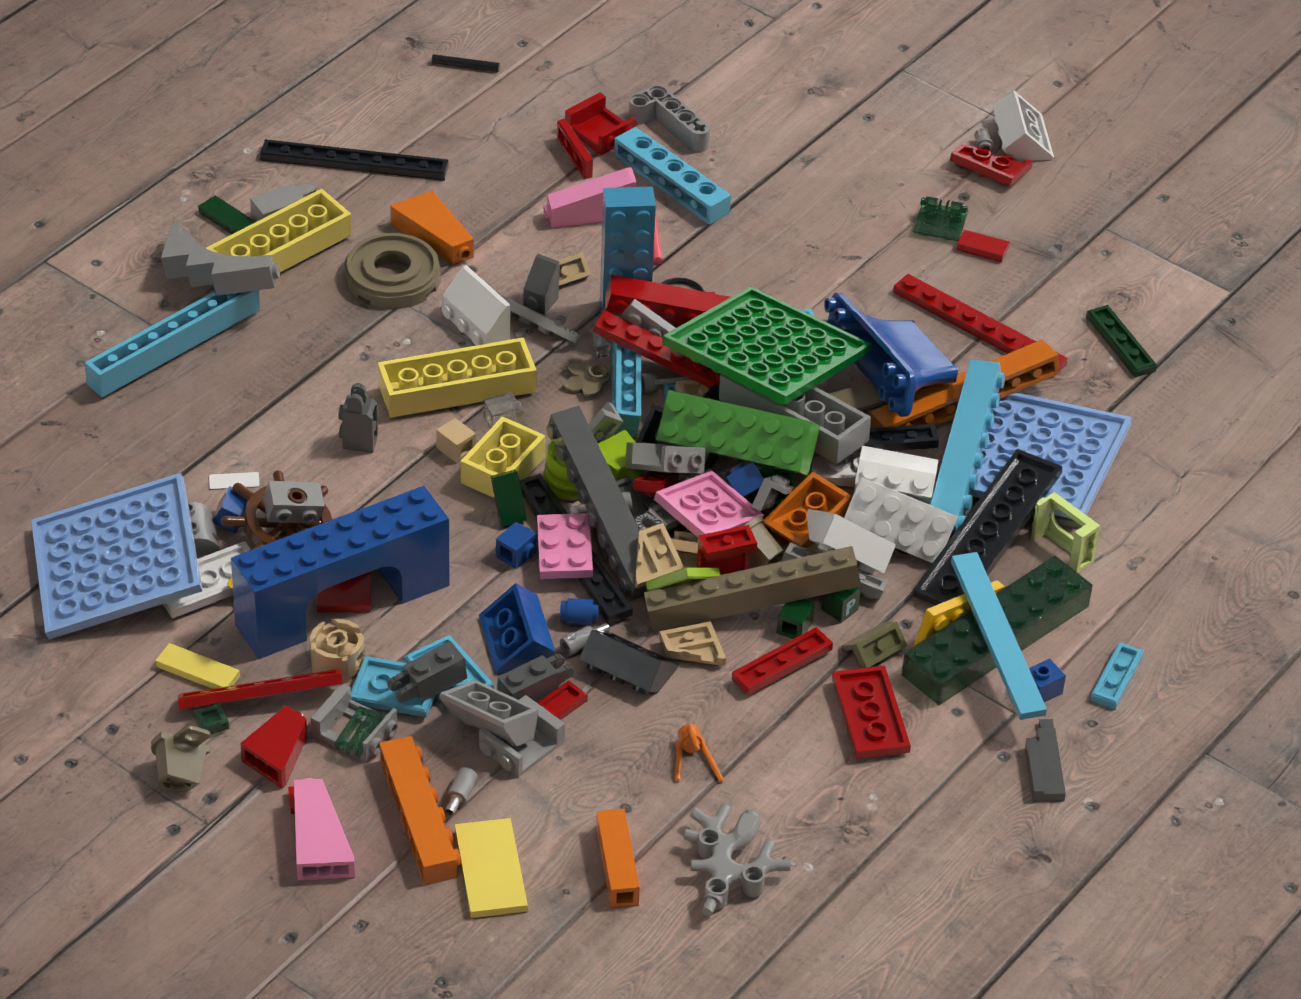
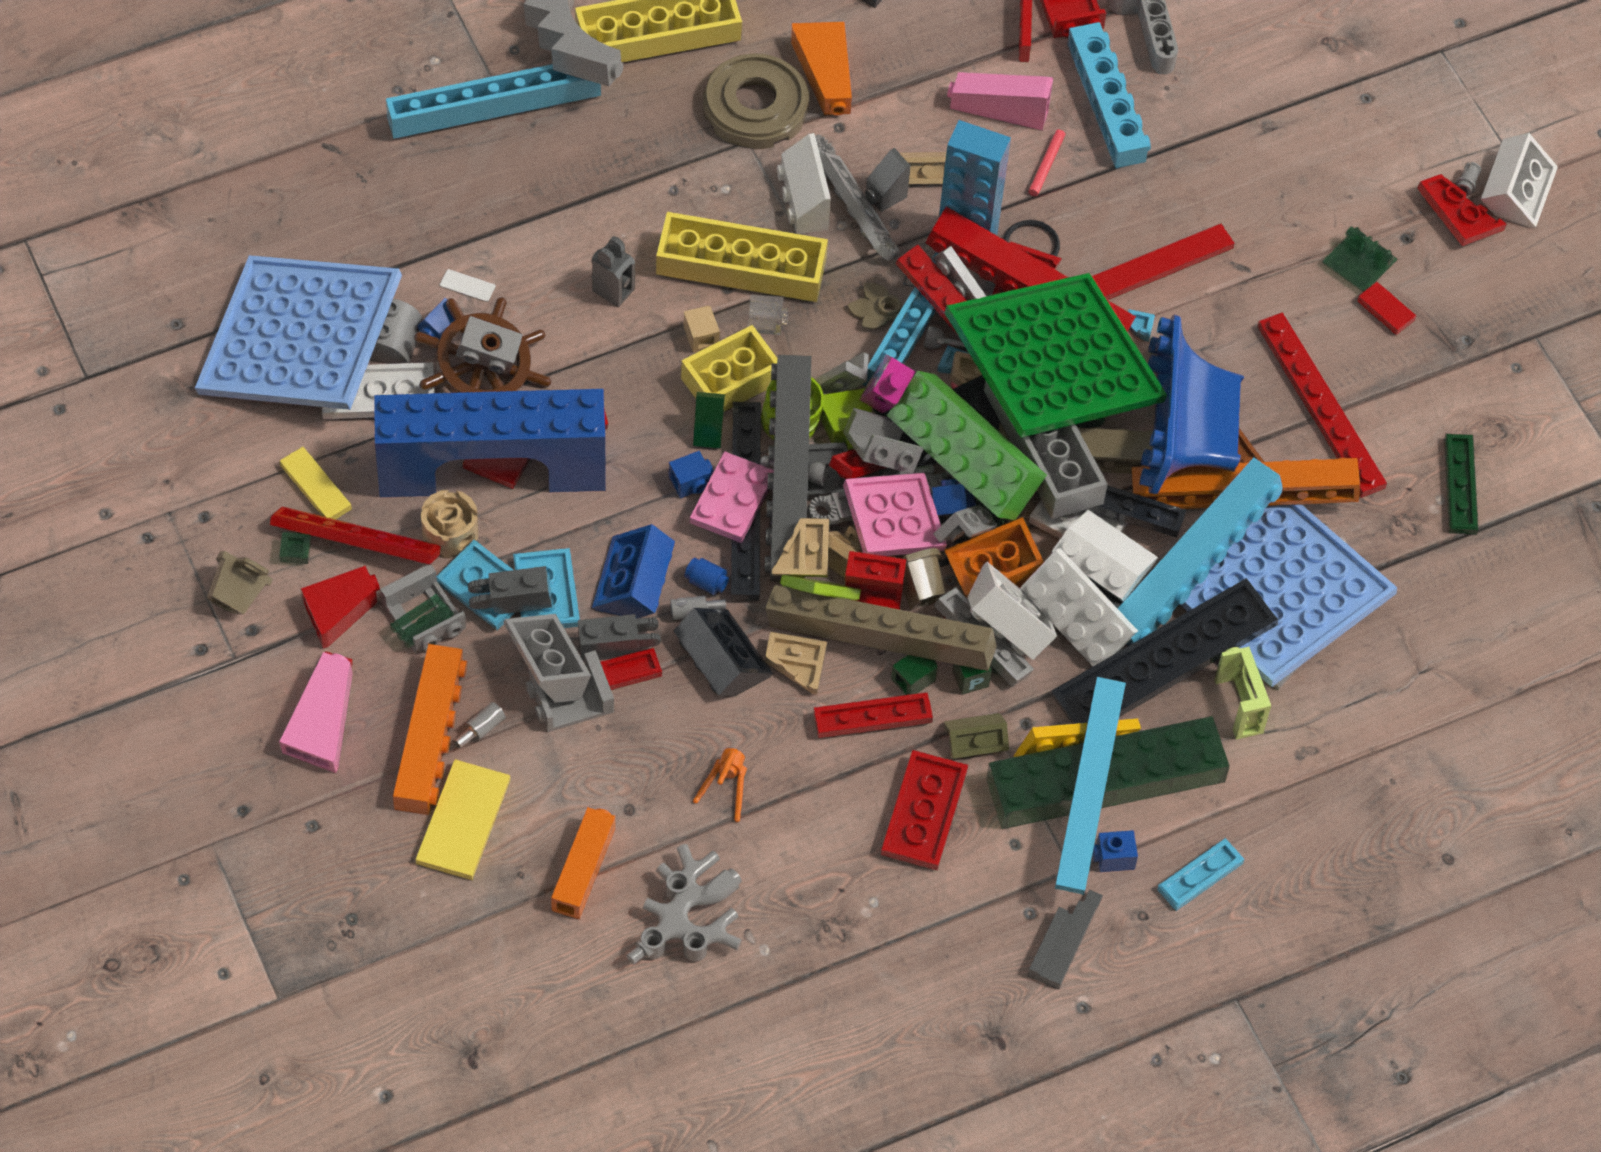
camera: 25 degrees right, 15 degrees up
none -> dark pink torso [859,354,915,414]
none -> red tile [1092,223,1235,300]

